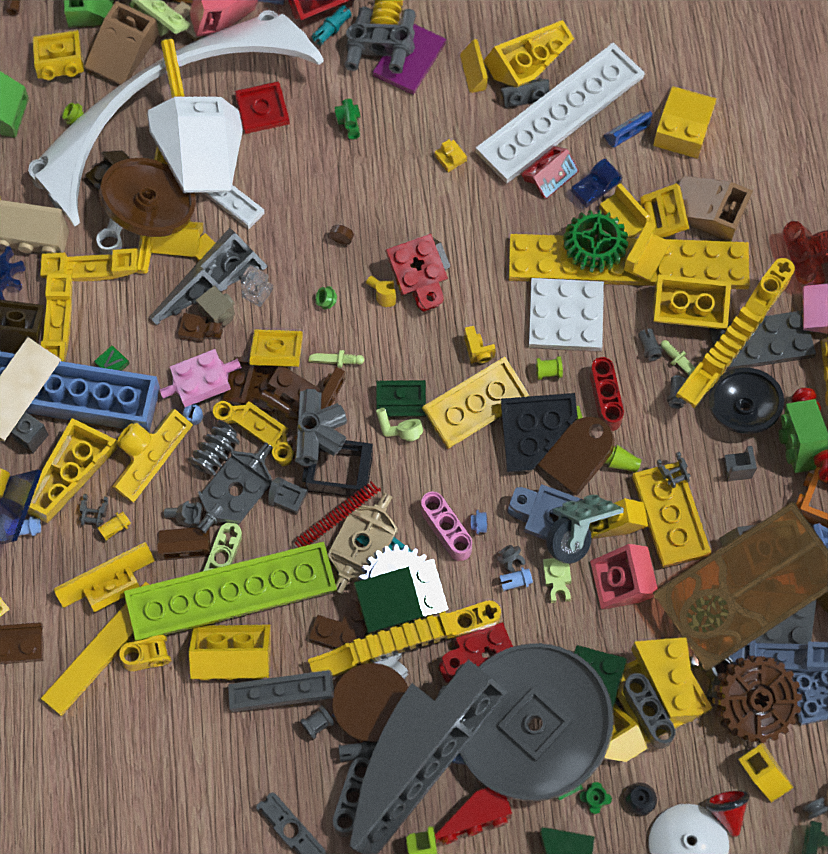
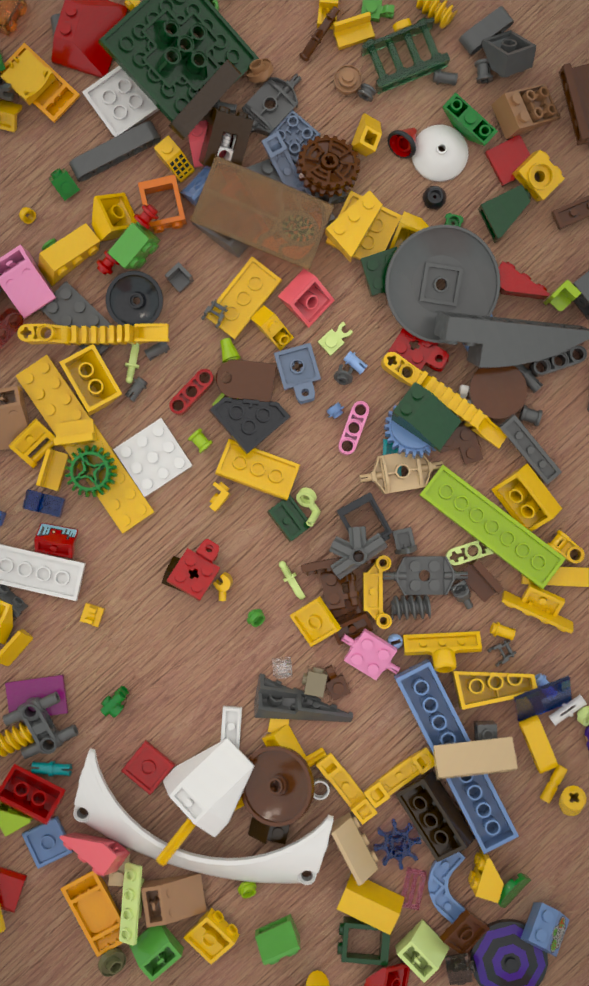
camera: 135 degrees left, 20 degrees up
green tile [94,345,130,371] -> none
red piece [295,481,381,548] -> none
reddish brown tile [329,224,354,245] -> none
plate [546,495,624,563] -> none
dark grey beam [623,673,676,749] -> none

